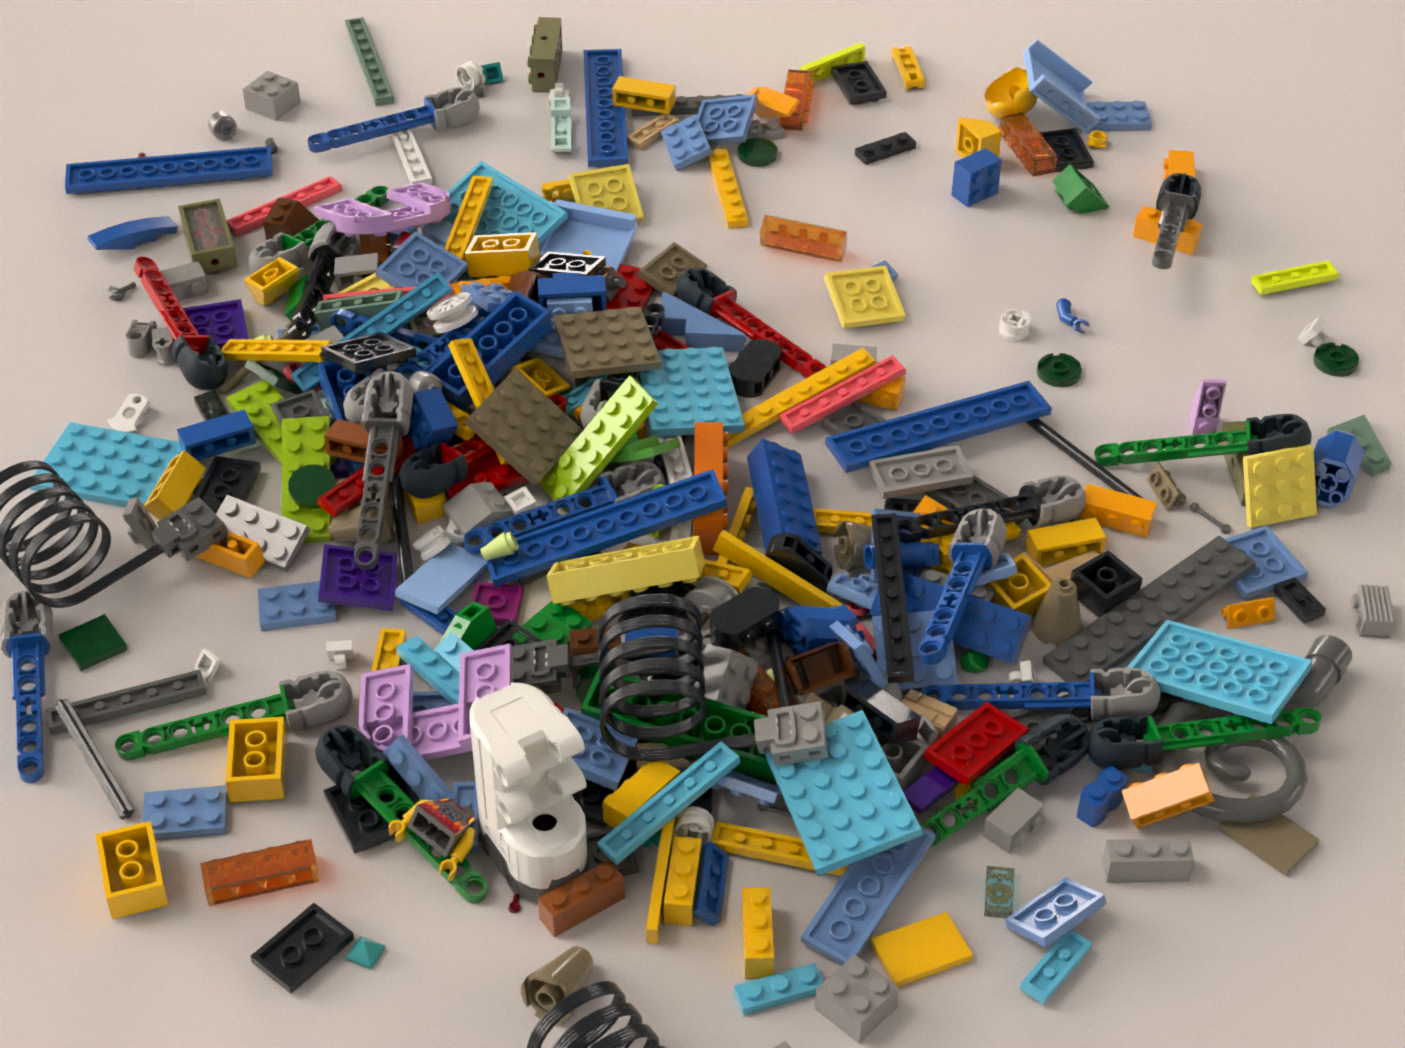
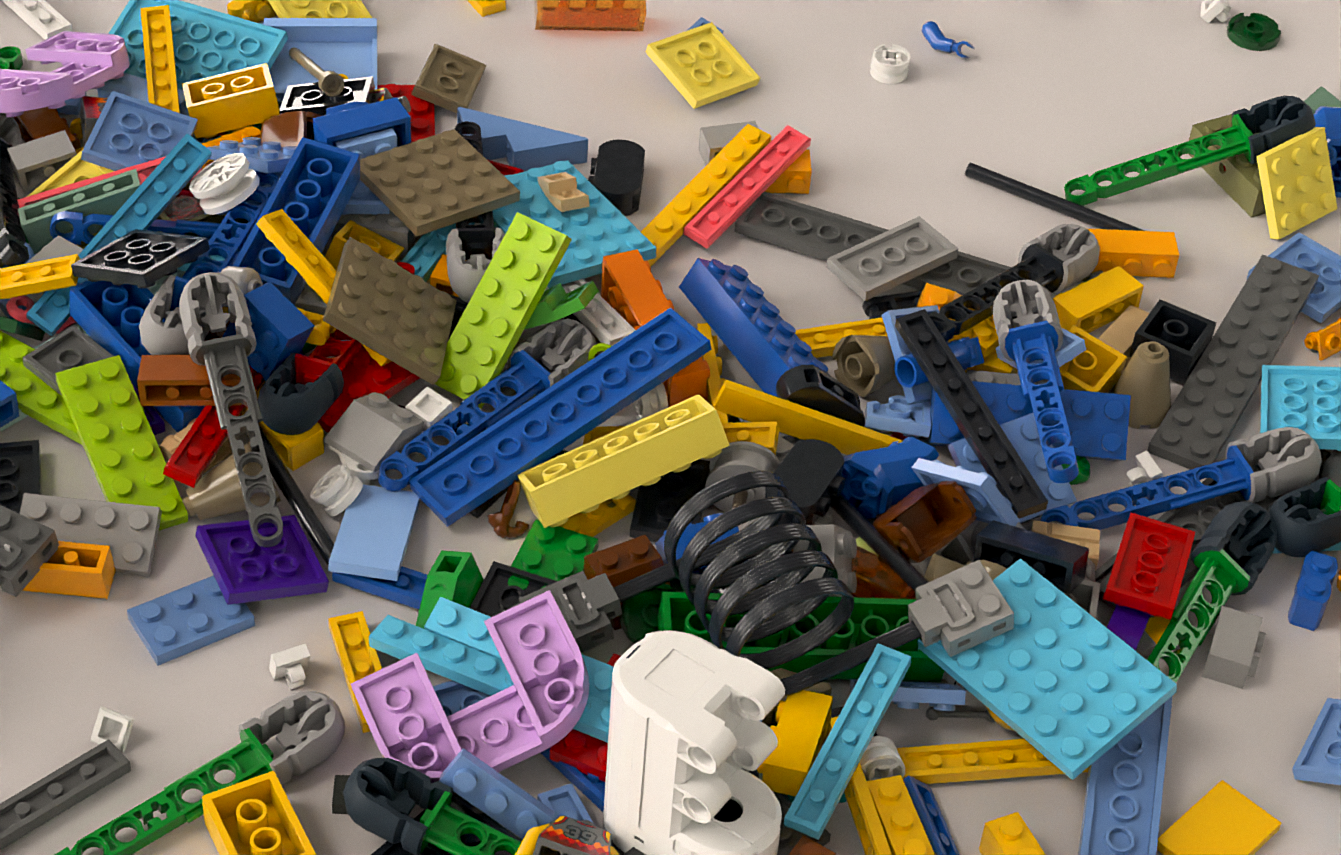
camera: 25 degrees left, 0 degrees up
dark green tile [288,464,337,509] -> none
magenta tile [470,582,525,626] -> none
yellowish green cone [480,531,519,561] -> none
red piece [676,267,826,378] -> none
blue plate [825,381,1052,473] -> none
clear light blue tile [984,866,1015,919] -> none
dark green tile [1037,353,1082,387] -> none
dark tan hinge [1146,462,1186,511] -> none
lavender slope [1189,379,1226,435] -> none
dark grey hinge [1190,502,1231,534] -> none
none -> dark tan piece [289,47,344,96]
none -> reddish brown piece [487,480,530,539]
none -> tan slope [538,172,590,212]

